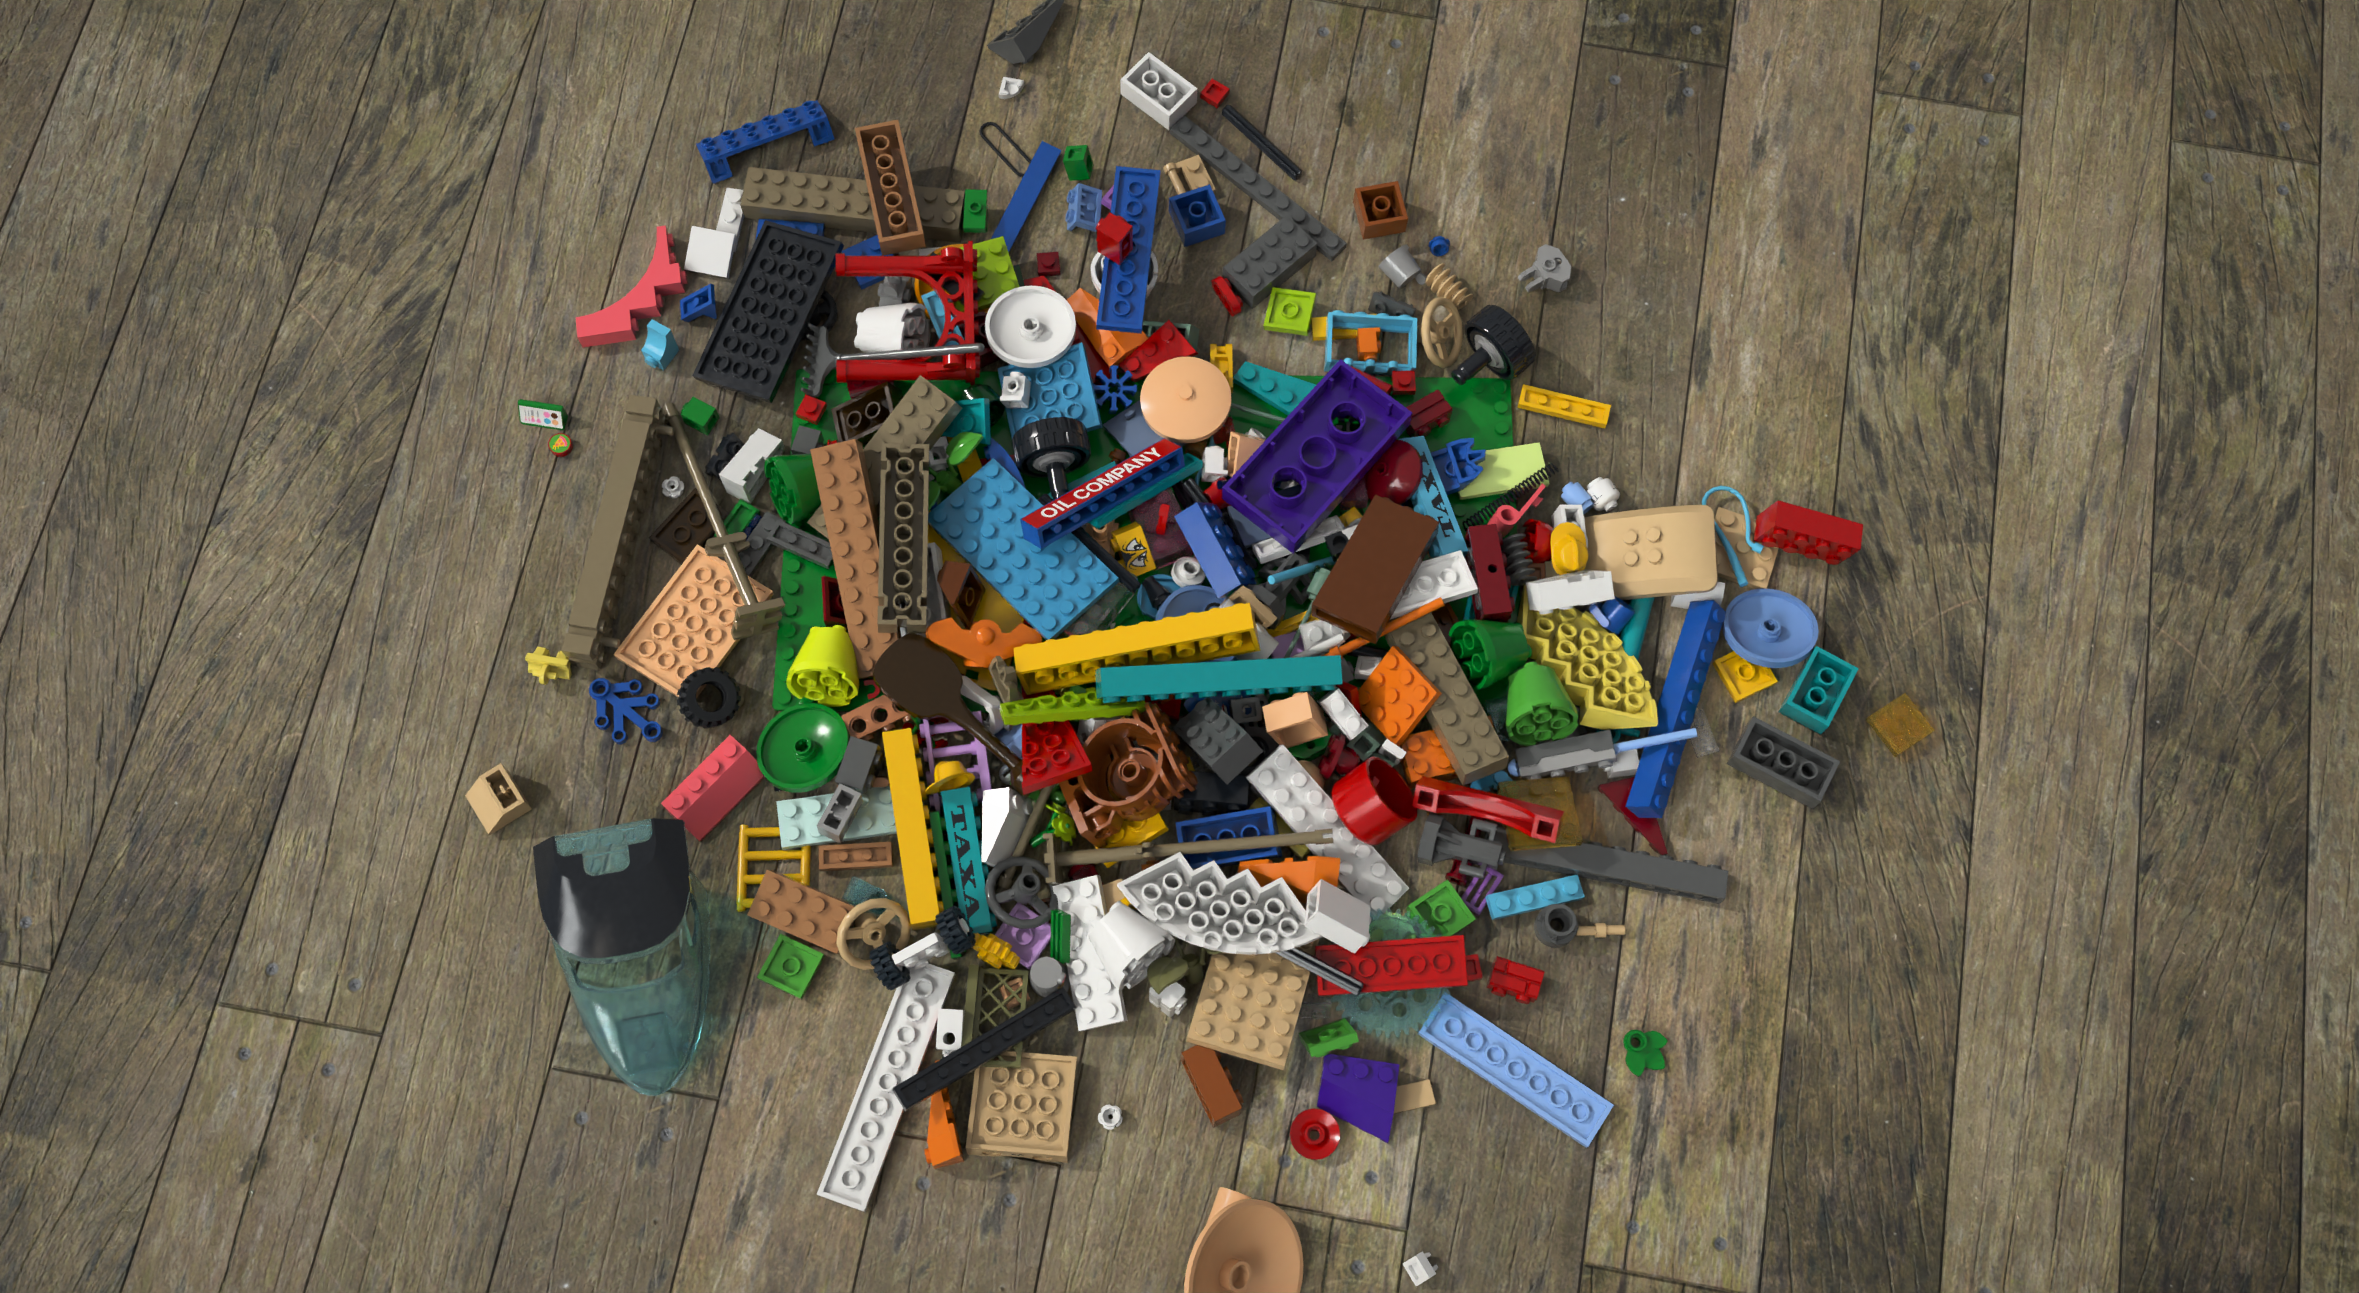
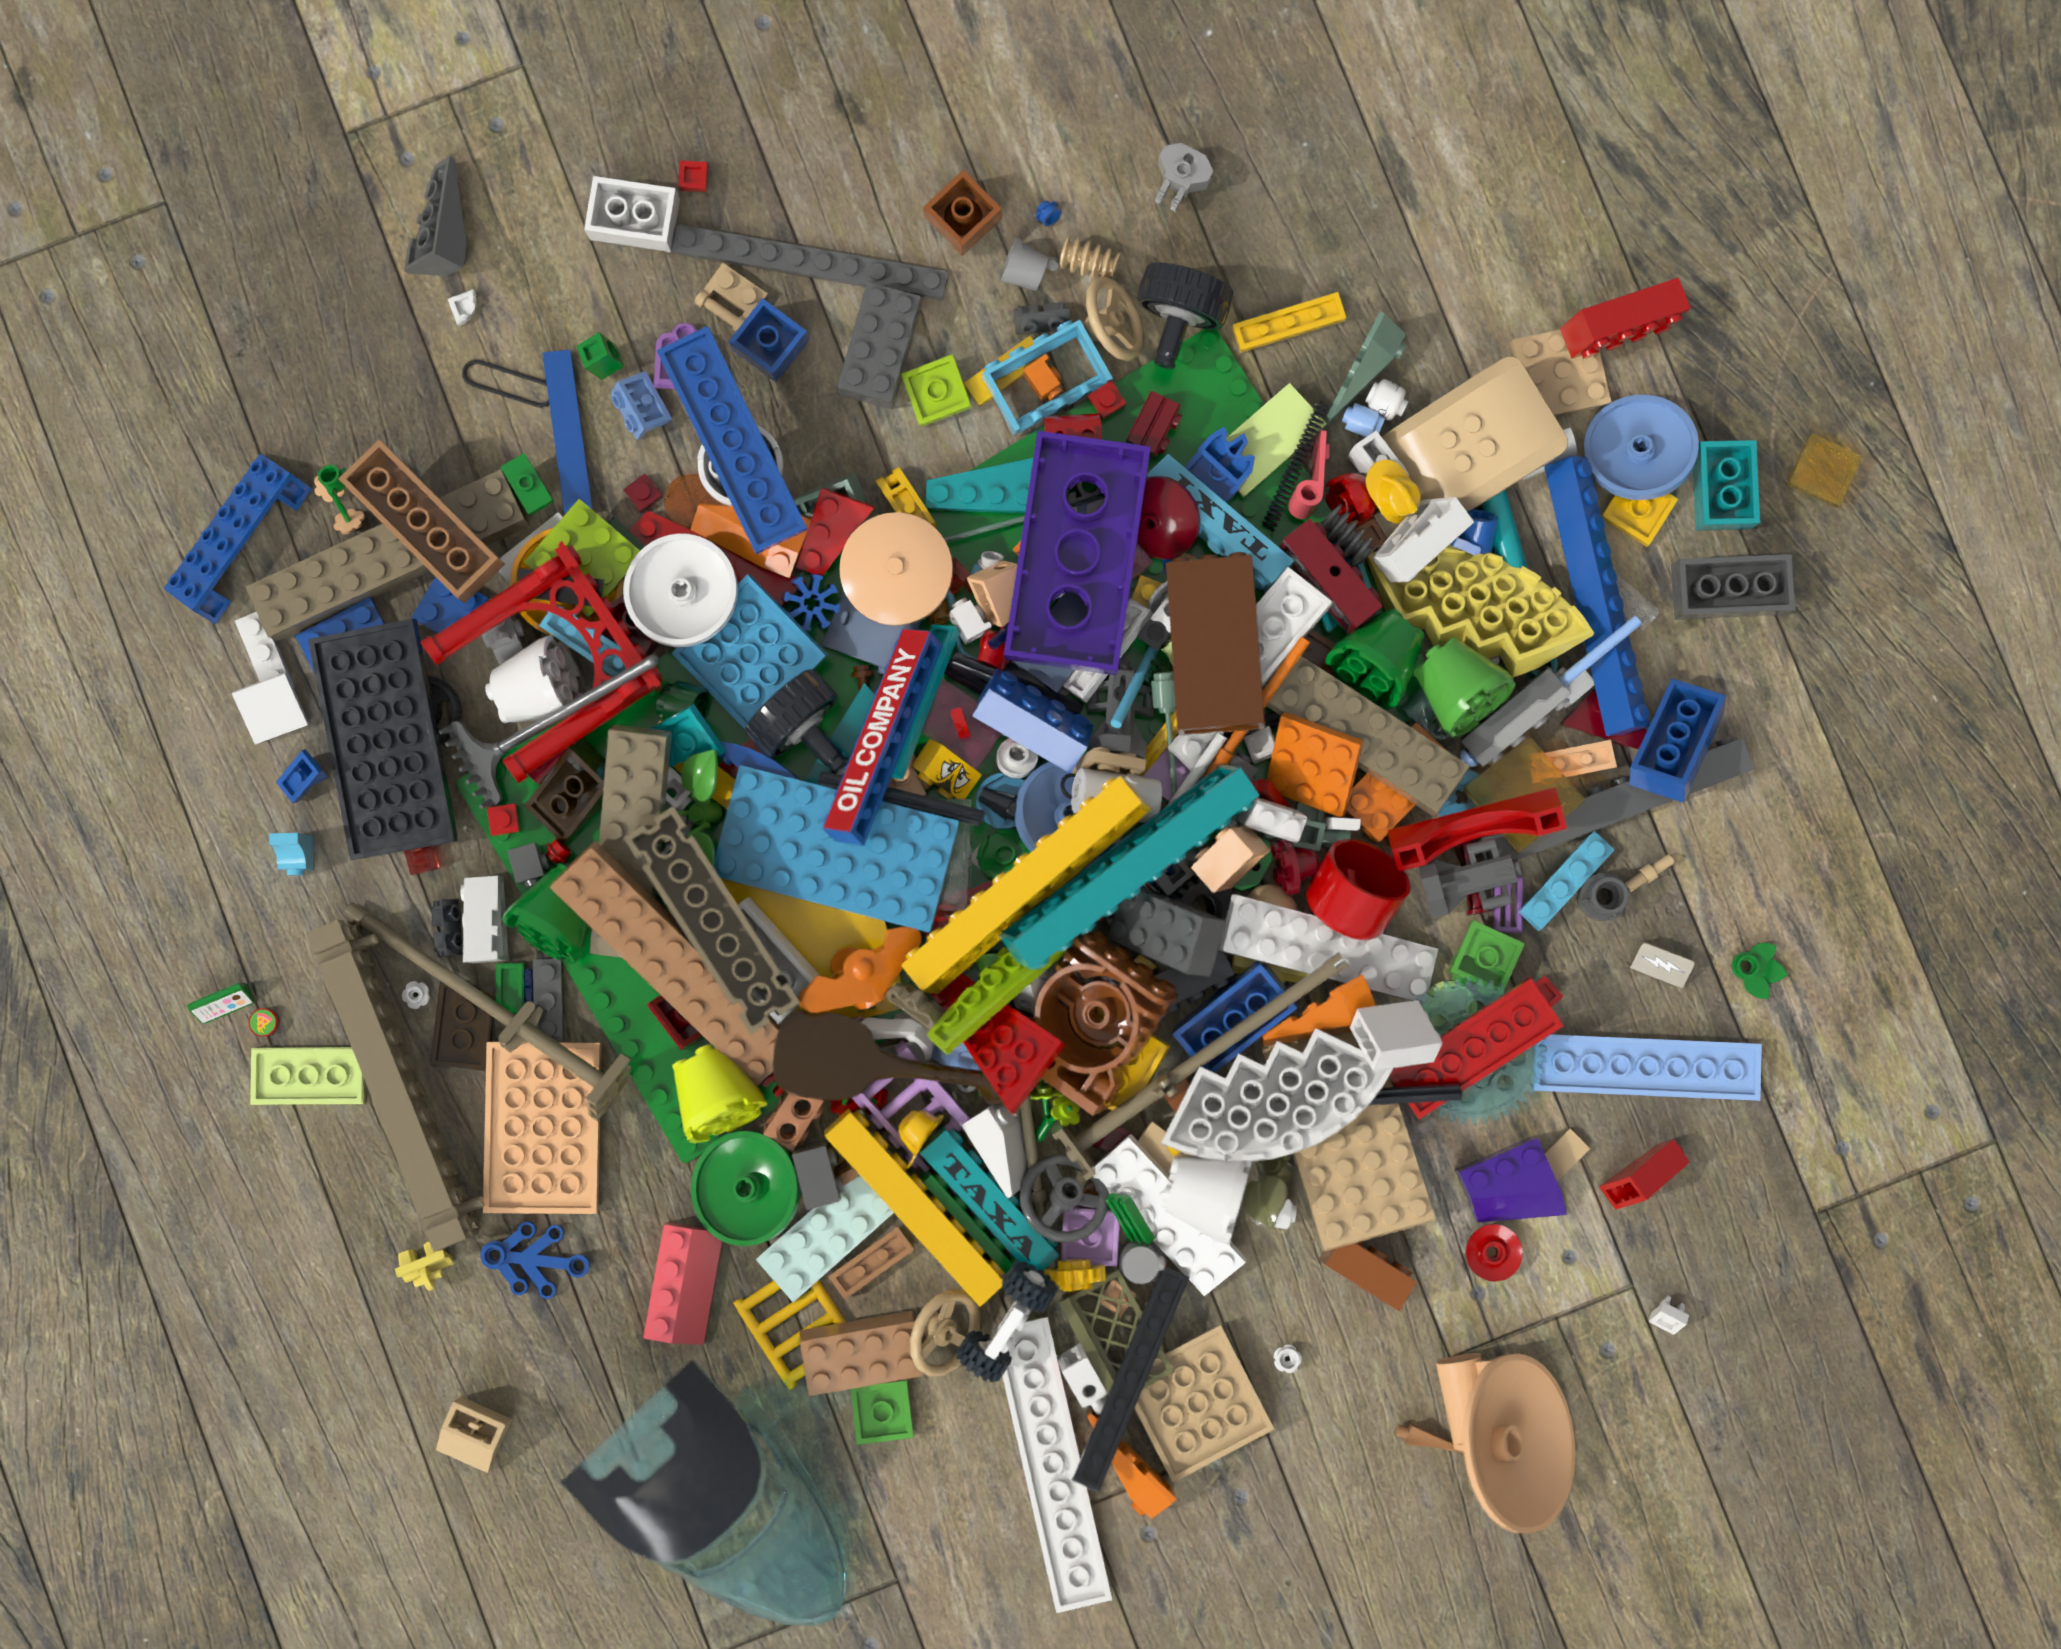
camera: 30 degrees left, 15 degrees up
coral arch [576,226,688,348] -> none
black tyre [677,667,741,728] -> none
green brick [681,397,720,436] -> none
dark grey plate [766,519,833,569] -> none
light grey brick [817,783,863,843] -> none
clear light blue piece [842,876,891,914] -> none
reddish brown slope [937,560,986,629] -> none
white brick [1000,372,1031,408] -> none
red brick [1096,212,1133,265] -> none
red plate [1211,276,1243,317] -> none
black axle [1222,104,1302,180] -> none
bright green plate [1299,1018,1359,1057] -> none
red brick [1487,956,1544,1004] -> none
medium azure piece [1702,486,1764,587] -> none
none -> yellowish green tile [250,1047,366,1105]
none -> plant [314,465,365,534]
none -> clear red tile [404,846,440,876]
none -> clear orange tile [664,474,720,529]
none -> sand green wedge [1324,311,1407,425]
none -> medium nougat piece [1394,1422,1464,1454]
none -> light nougat plate [1527,740,1617,784]
none -> red slope [1599,1139,1690,1210]
none -> blue brick [1629,678,1726,803]
none -> slope [1629,942,1695,988]

